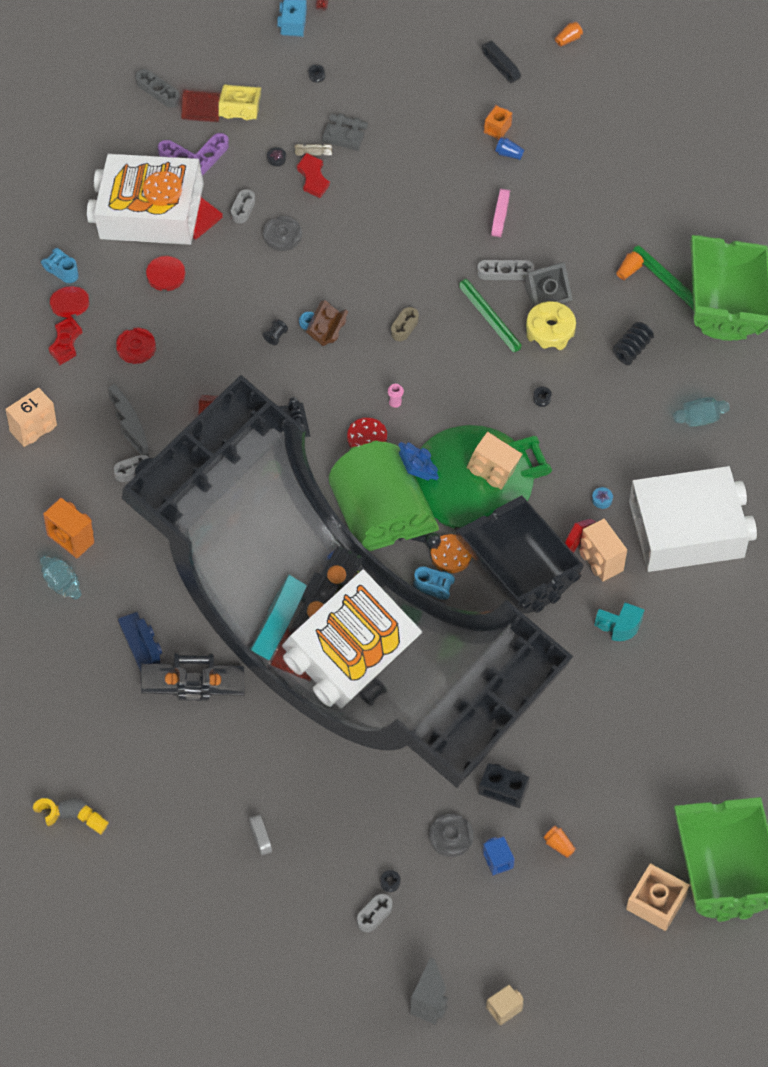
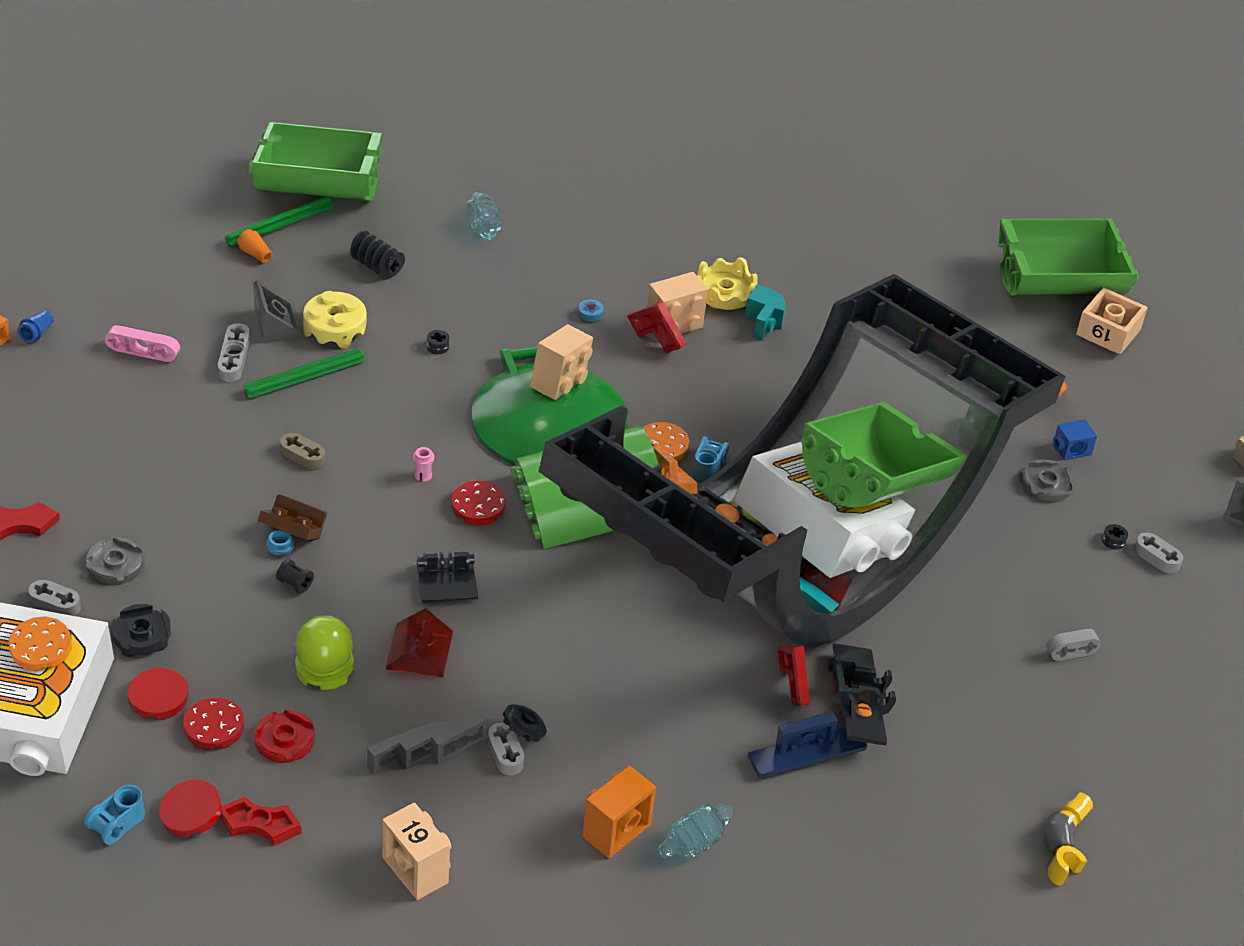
camera: 90 degrees left, 15 degrees down
blue piece [398,442,439,481] -> none
black cylinder [456,495,584,613] -> none
white brick [629,466,757,572] -> none
none -> black plate [111,604,171,657]
none -> red tile [183,697,244,750]
none -> lime tile [294,616,354,690]
none -> orange fence [653,446,697,494]
none -> light yellow plate [697,257,758,310]
none -> red tile [777,643,810,706]
none -> bright green cylinder [801,402,968,507]

